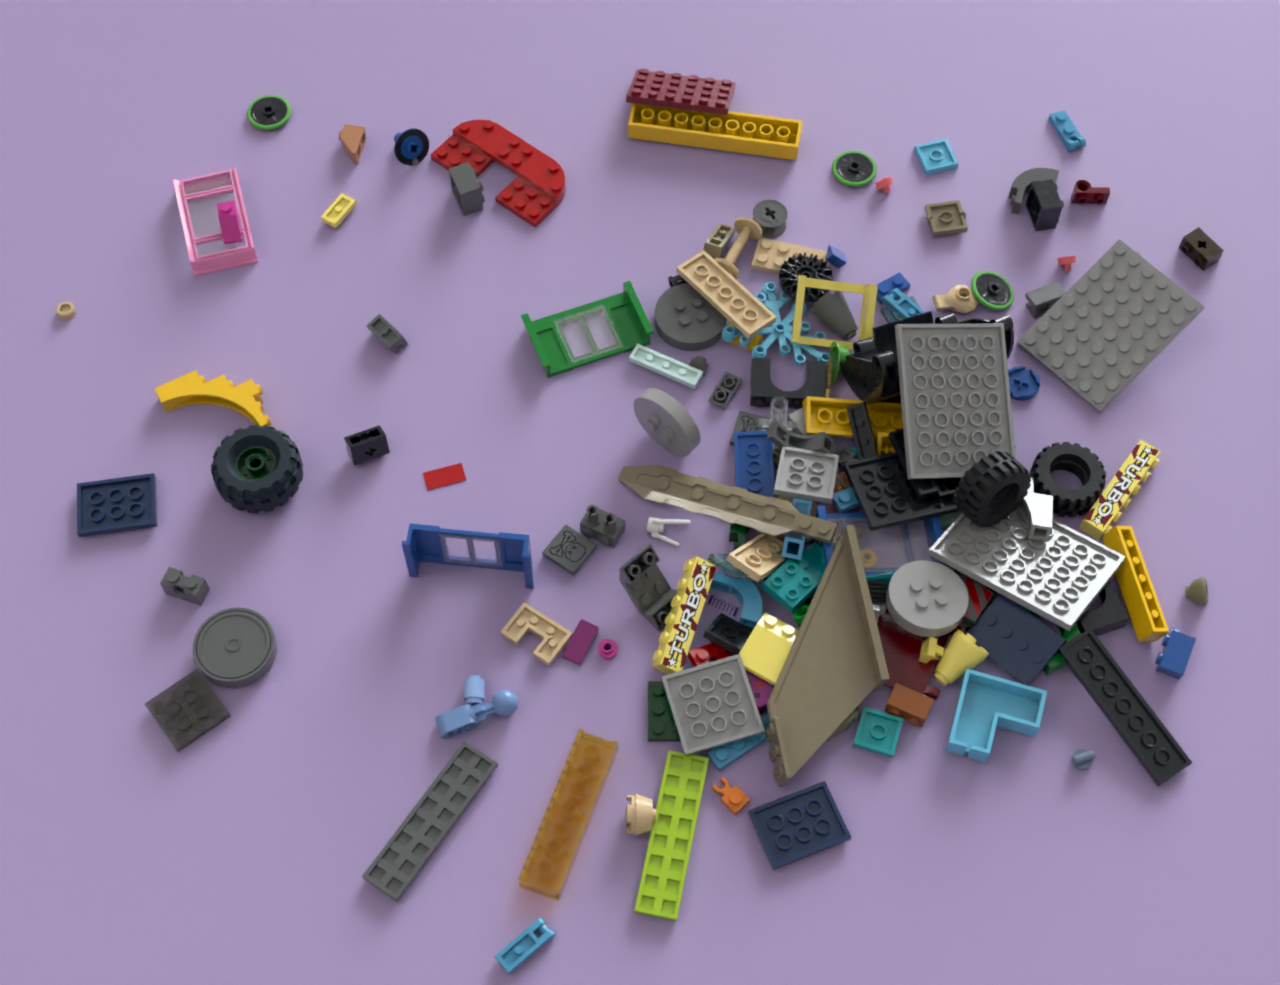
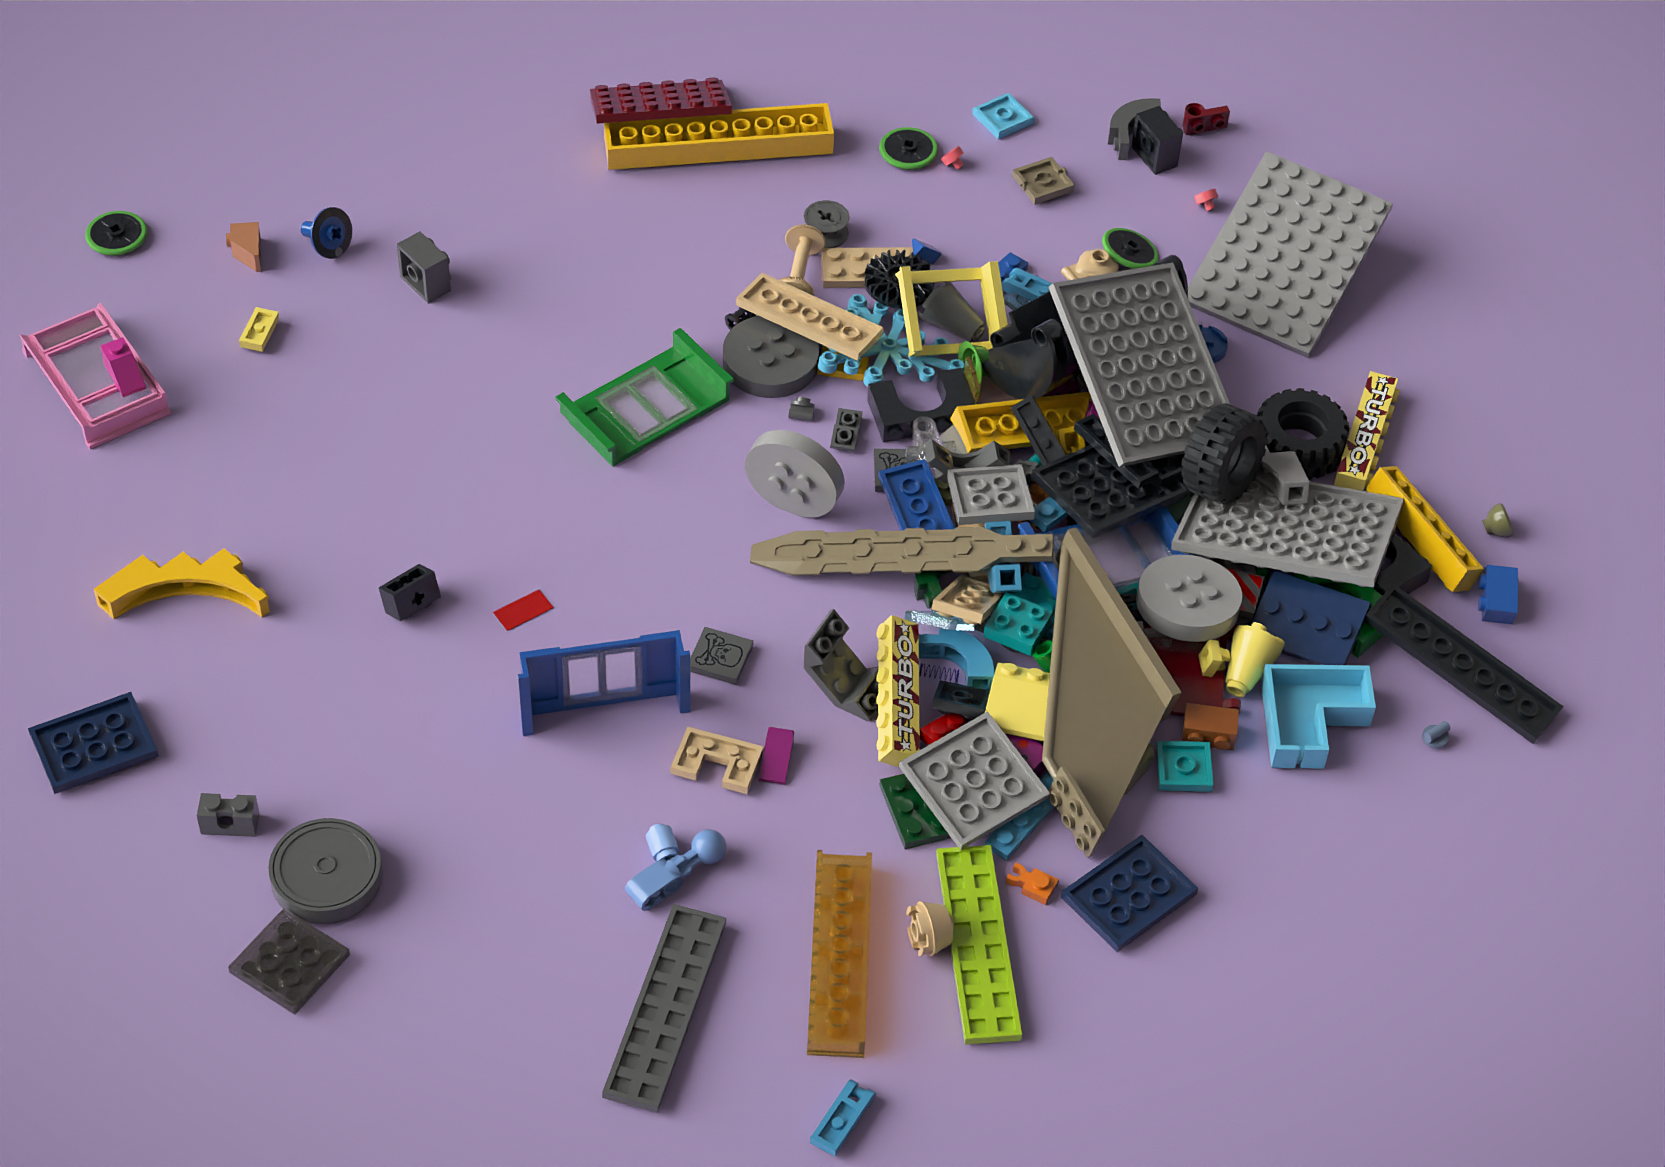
camera: 20 degrees left, 10 degrees down
black wheel [211,424,303,514] -> none
dark grey hinge [366,314,408,353] -> none
red plate [430,120,566,228] -> none
dark grey brick [580,505,625,548] -> none
dark pink plate [598,639,618,659] -> none
light aqua plate [629,344,703,389] -> none
white plant [647,517,691,547] -> none
dark tan slope [703,223,735,259] -> none
hinge [1025,282,1066,318] -> none
dark azure plate [1048,110,1086,151] -> none
dark brown brick [1179,227,1224,271] -> none

